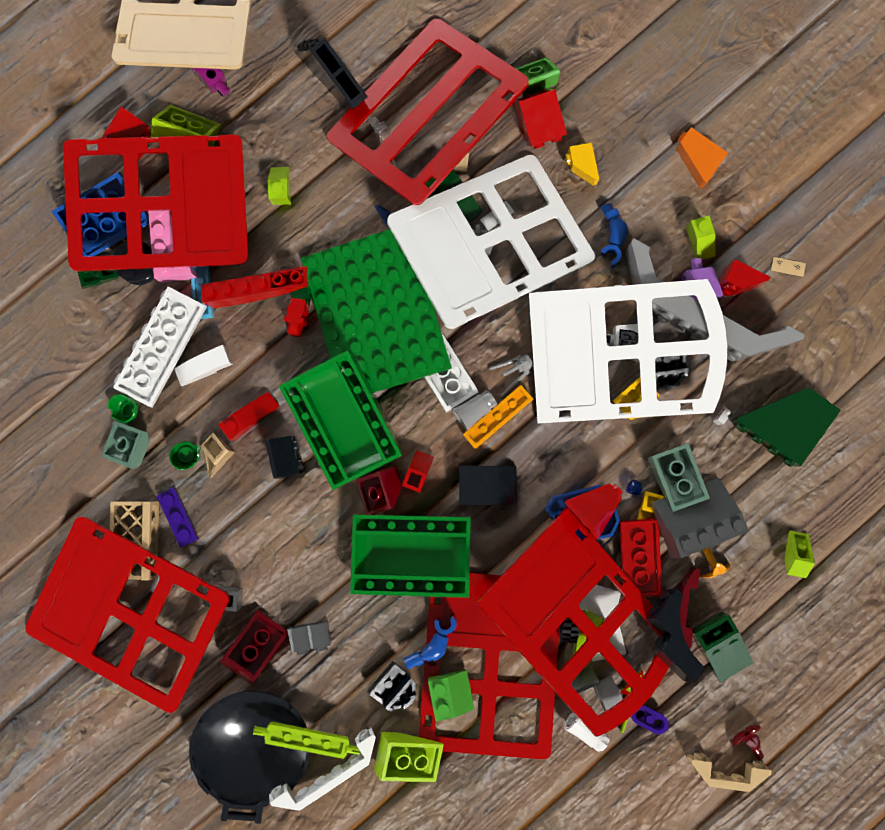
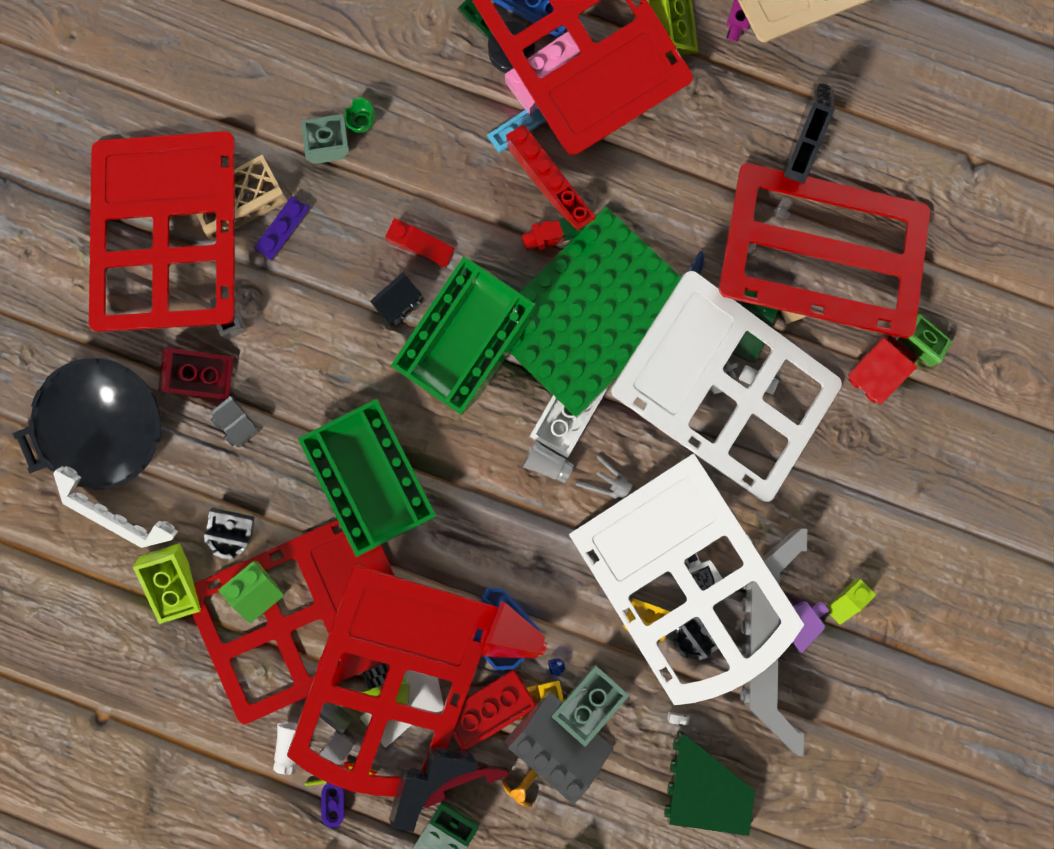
camera: 55 degrees right, 0 degrees up
white bracket [113,287,207,408] -> none
green hair [169,441,201,470] -> none
white slope [174,345,233,386] -> none
tan slope [200,433,235,480] -> none
lime plate [253,721,360,759] -> none
lime slope [268,167,291,205] -> none
dark red slope [356,467,402,515] -> none
red slope [402,450,434,493] -> none
blue piece [404,615,457,670] -> none
black slope [459,466,517,505] -> none
light orange plate [463,385,533,449] -> none
yellow slope [565,143,599,185] -> none
blue piece [601,203,629,268] -> none
orange slope [676,127,728,189] -> none
red slope [718,259,770,296] -> none
tan sticker [771,257,806,277] -> none

